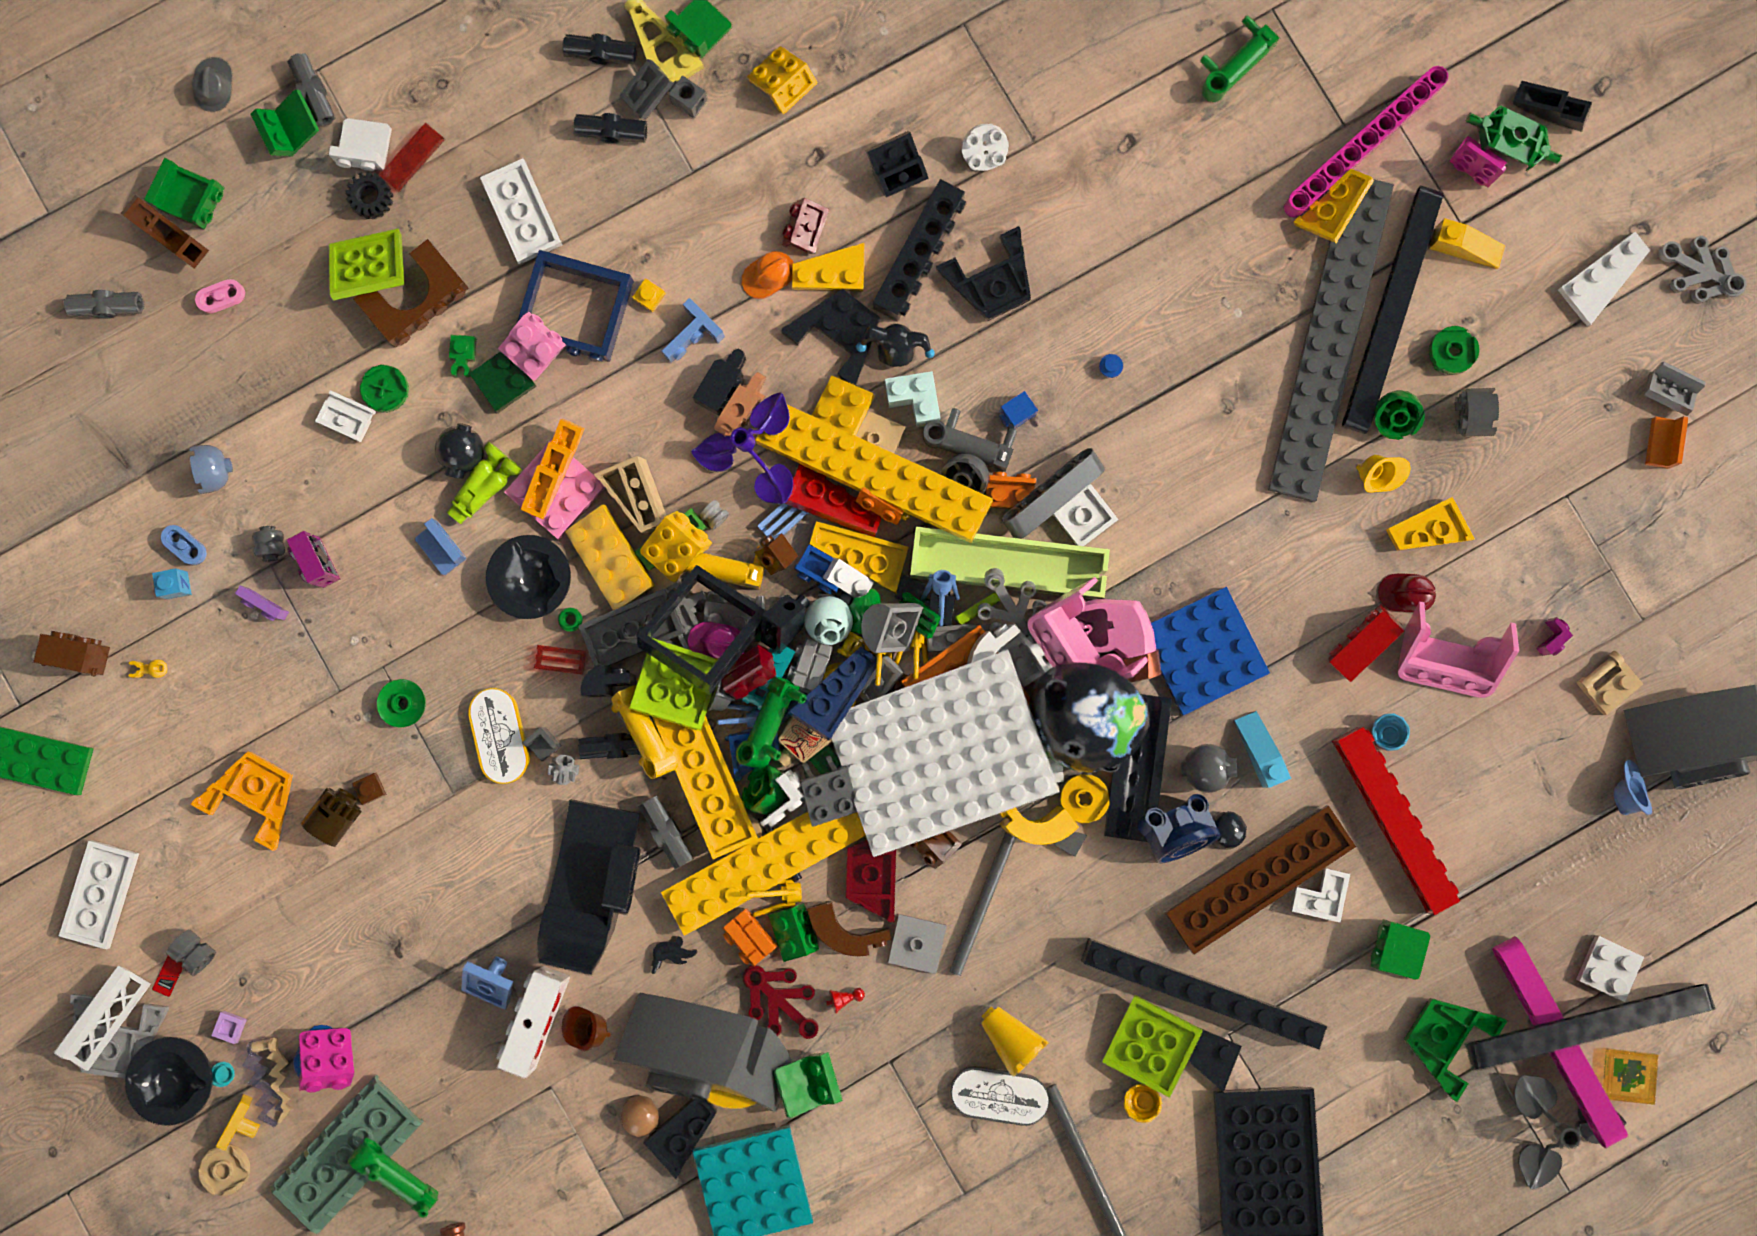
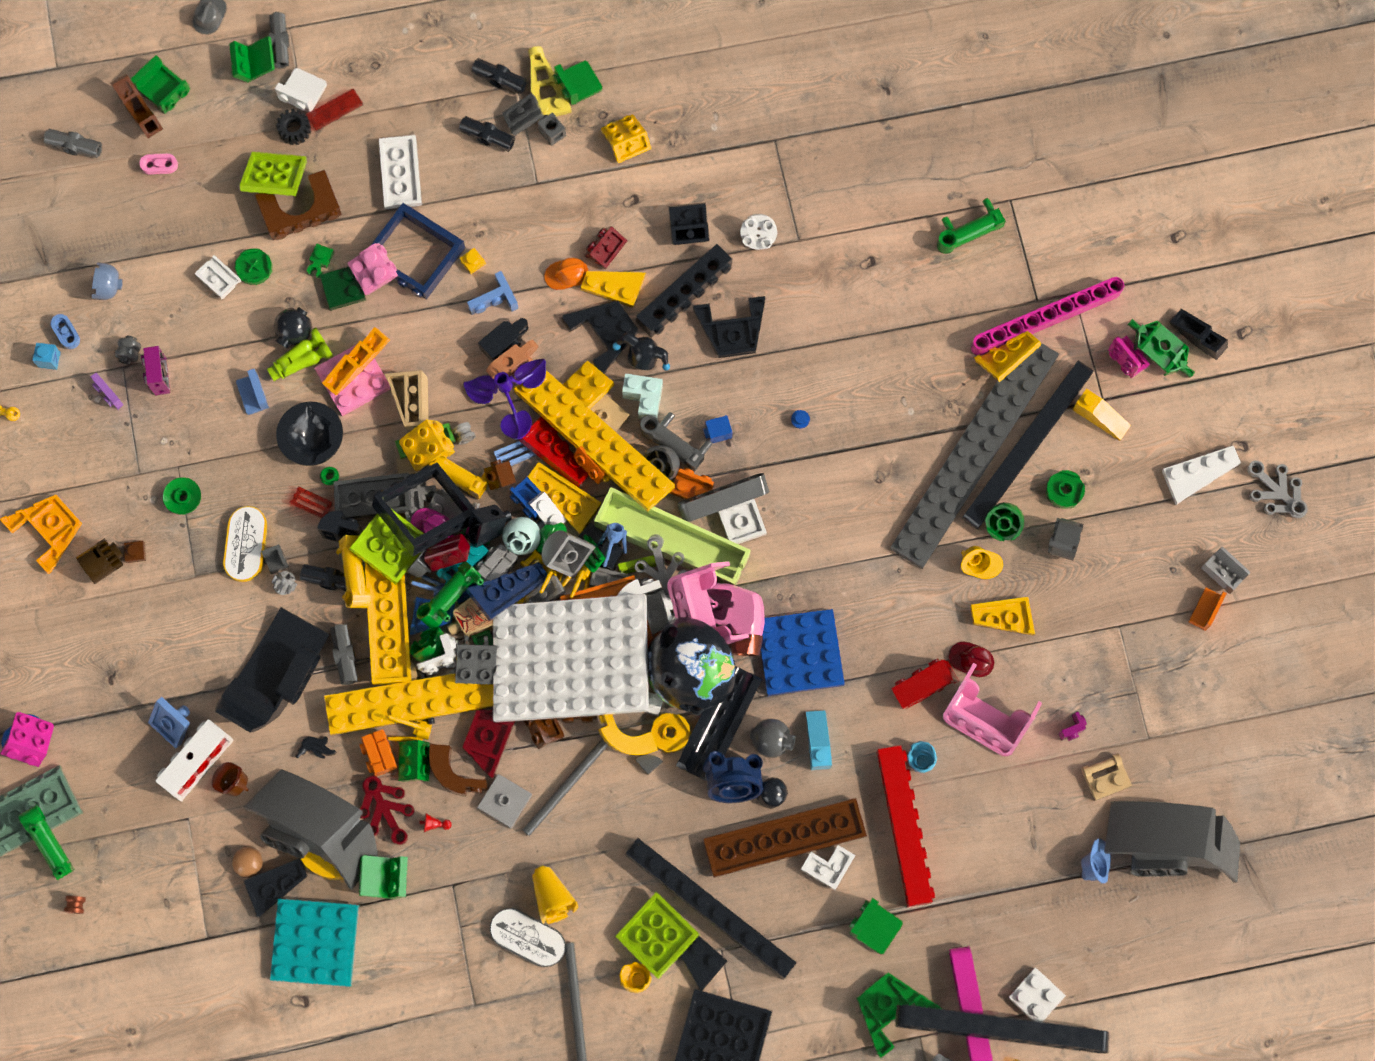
camera: 15 degrees right, 10 degrees down
yellow plate [565,505,655,610] -> none

